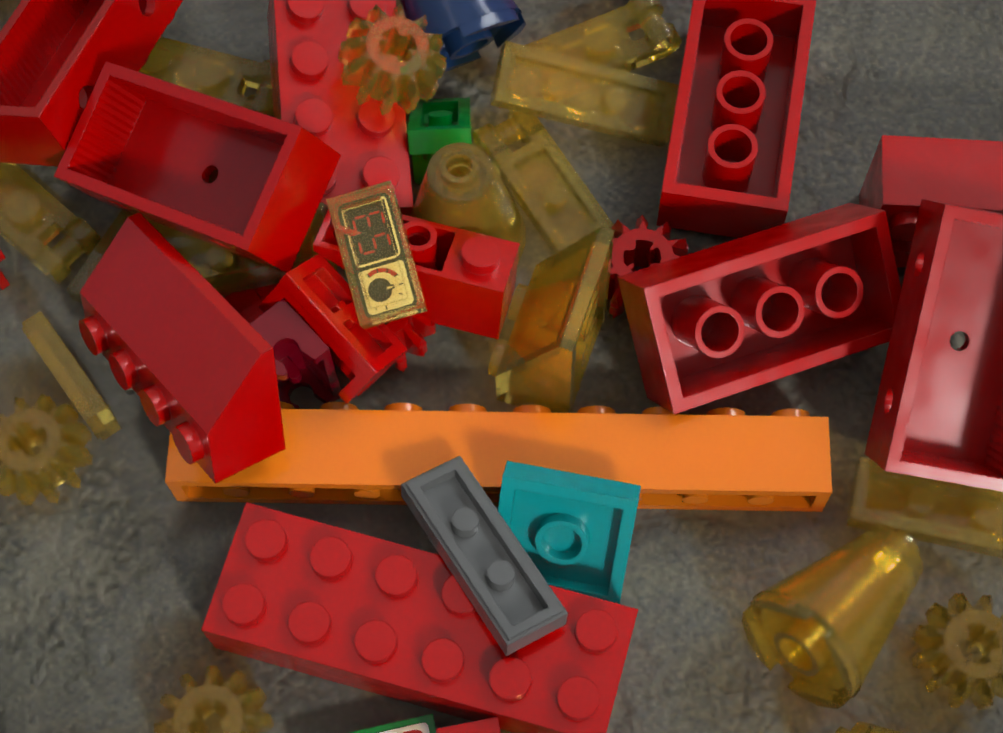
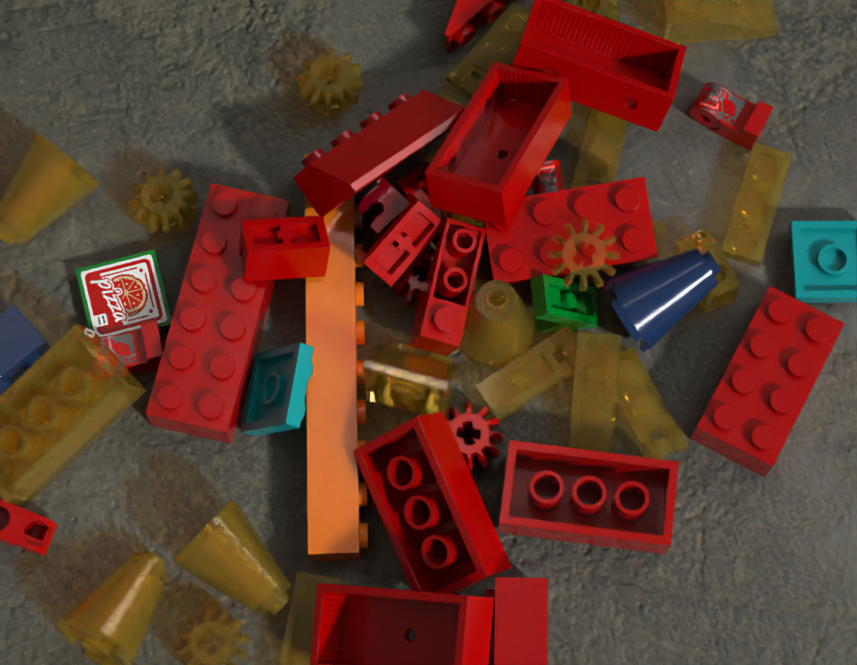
camera: 85 degrees right, 5 degrees up
clear yellow tile [21,311,122,441] -> none
clear yellow tile [326,181,428,329] -> none
dark grey tile [401,456,568,656] -> none
none -> red hinge [239,215,330,282]

